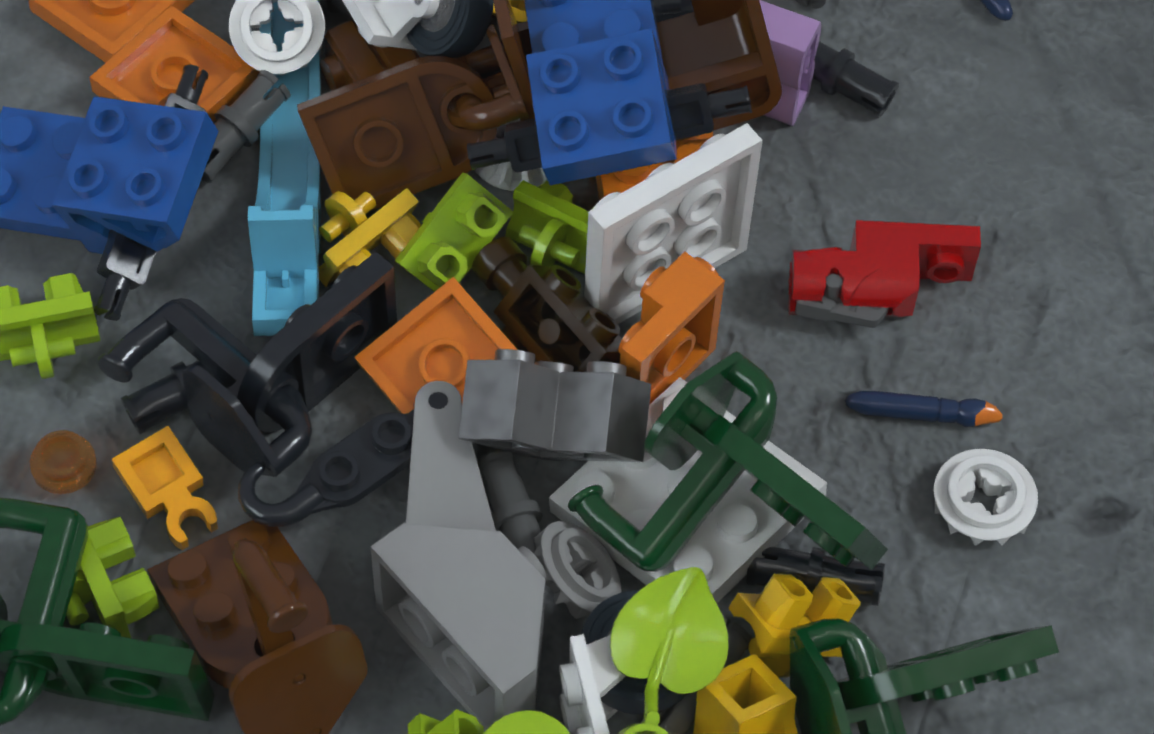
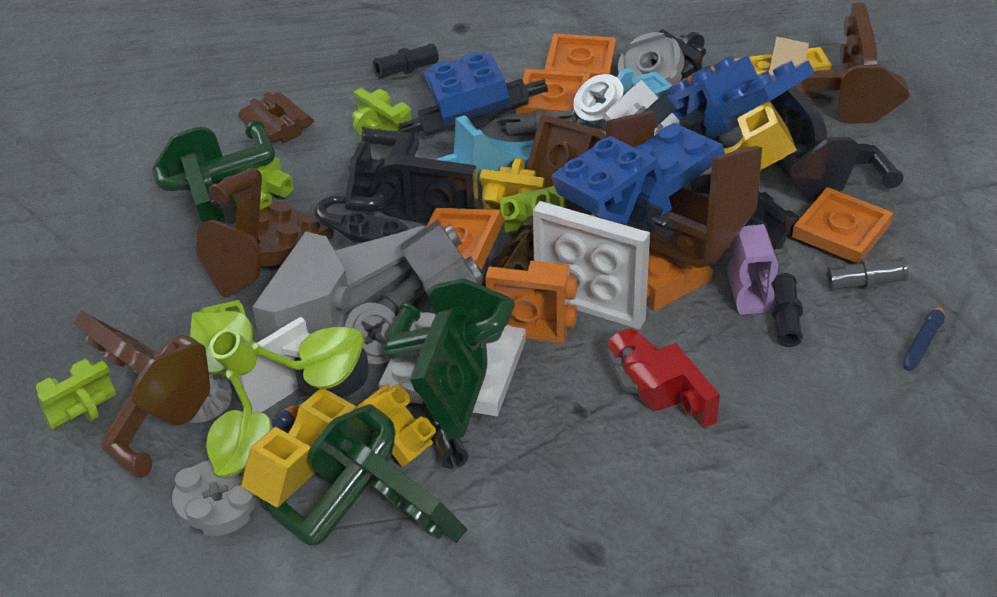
camera: 65 degrees right, 15 degrees down
clear orange plate [30,430,97,494] -> none
light orange plate [112,426,218,550] -> none
dark blue piece [845,391,1003,427] -> none
white gear [932,449,1038,546] -> none

